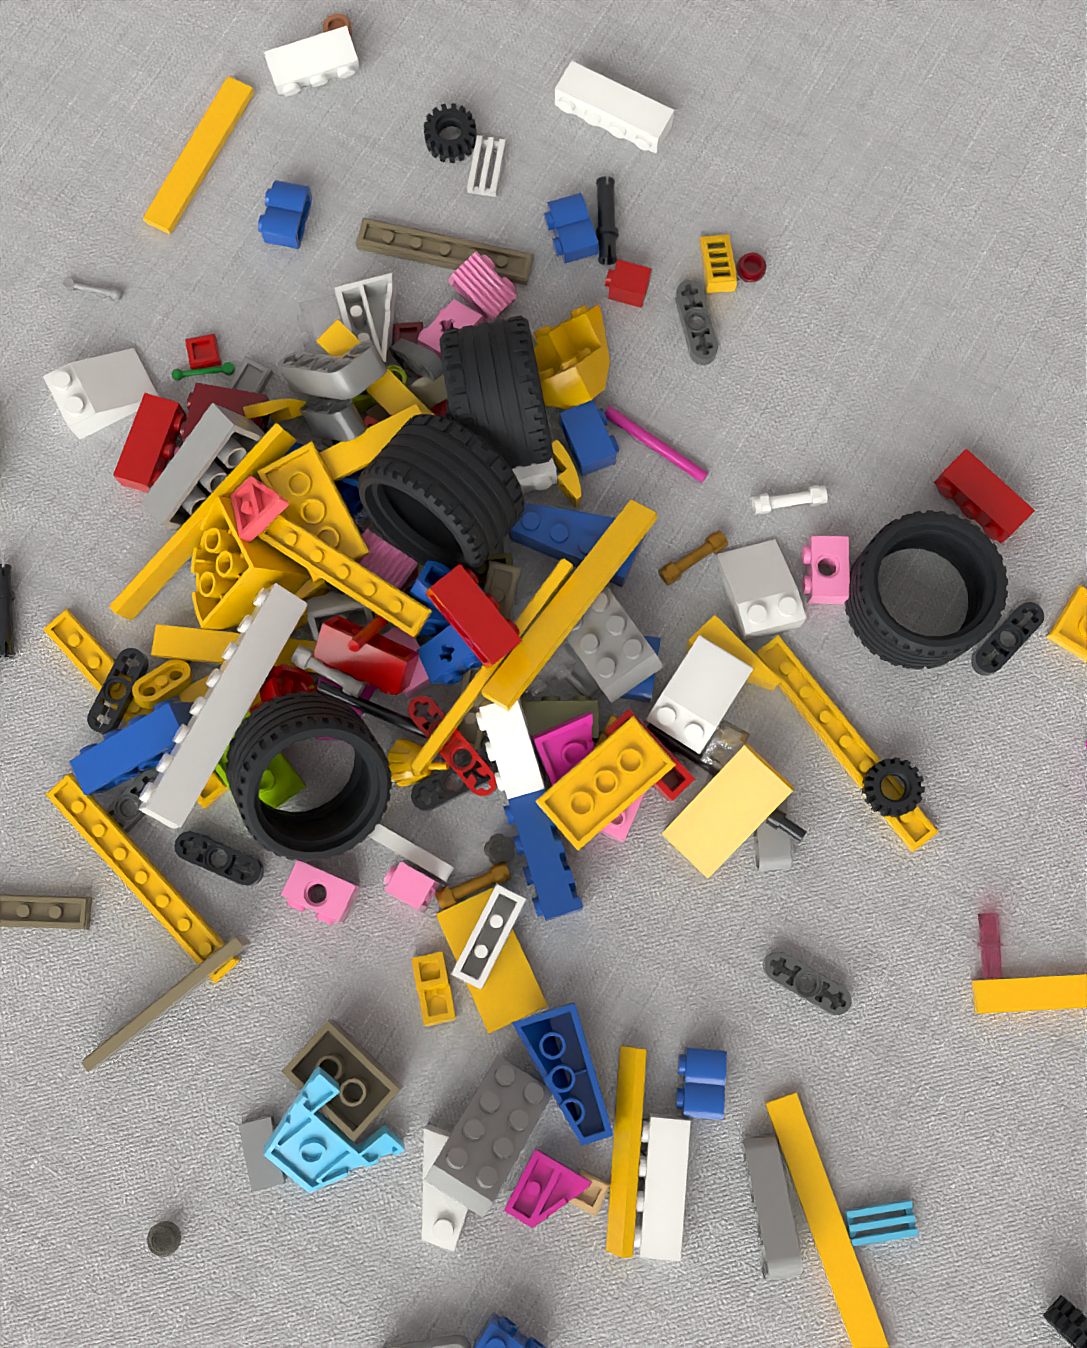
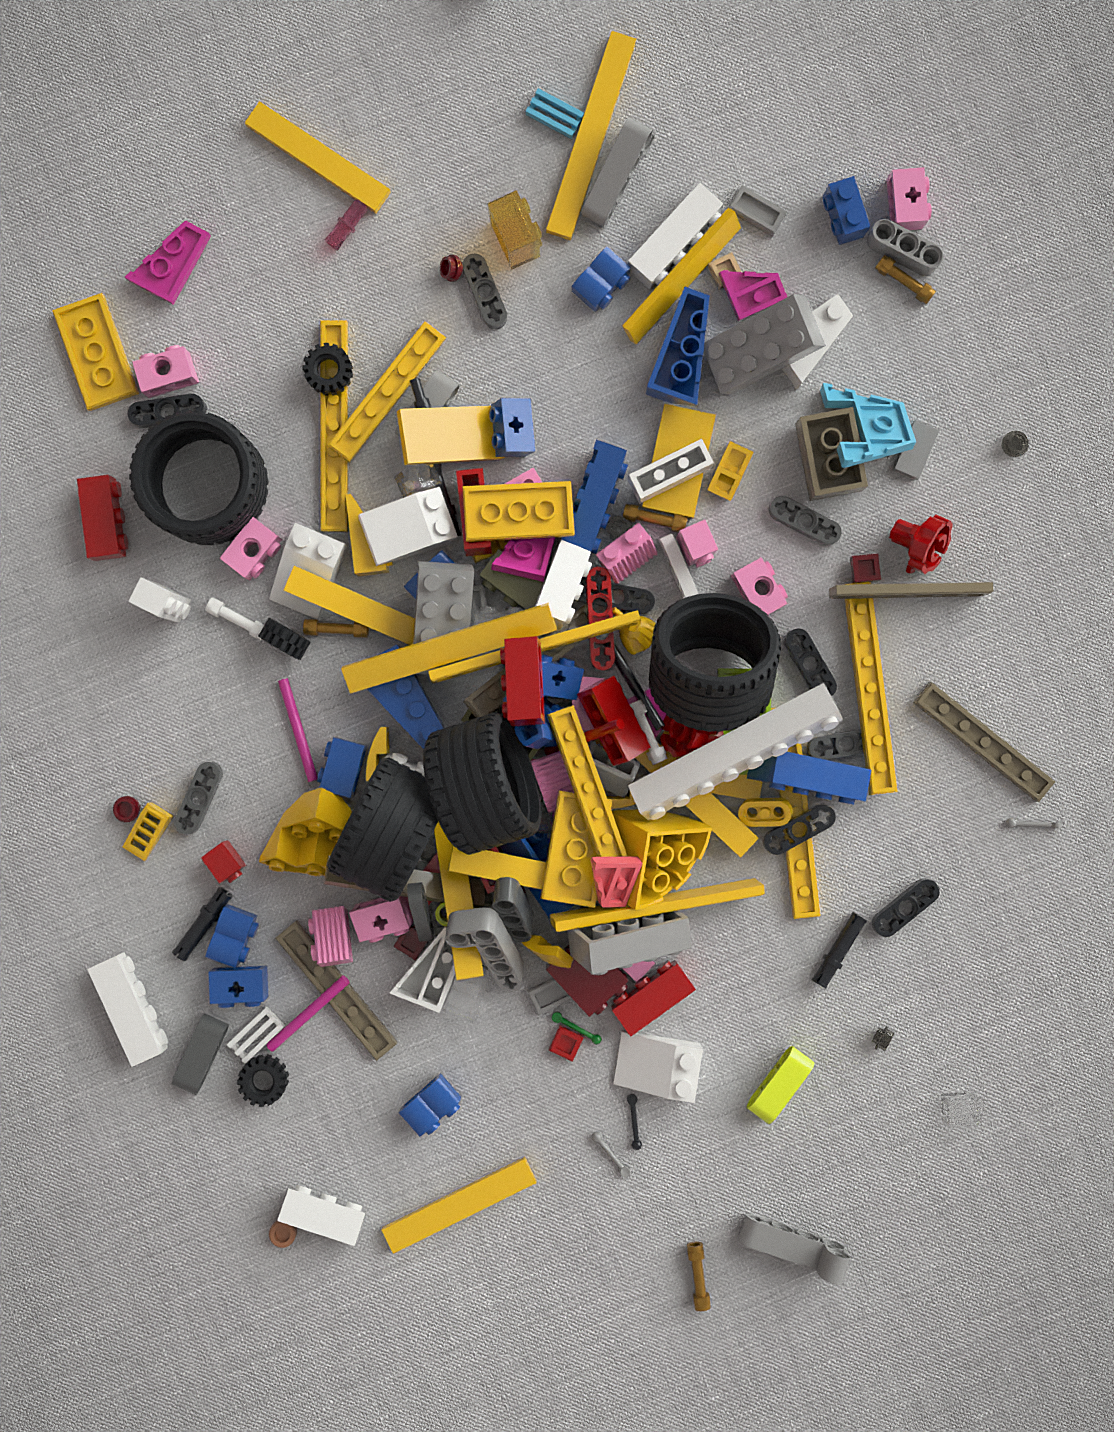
camera: 145 degrees left, 10 degrees up
none -> white brick [128,577,191,623]
none -> bright pink brick [132,345,199,398]
none -> dark grey beam [171,1013,229,1095]
none -> blue brick [209,965,269,1008]
none -> black tyre [258,618,311,660]
none -> dark pink bar [266,975,350,1052]
none -> yellow tile [283,566,415,645]
none -> yellow tile [328,321,446,463]
none -> dark red plate [440,254,463,282]
none -> clear yellow piece [487,190,542,270]
none -> brick [489,398,535,457]
none -> bright pink brick [595,523,658,584]
none -> black hinge [627,1093,642,1150]
none -> light grey tile [729,185,787,237]
none -> dark grey beam [769,496,842,546]
none -> dark red plate [850,553,881,583]
none -> pearl gold bar [875,255,936,304]
none -> red piece [889,514,953,574]

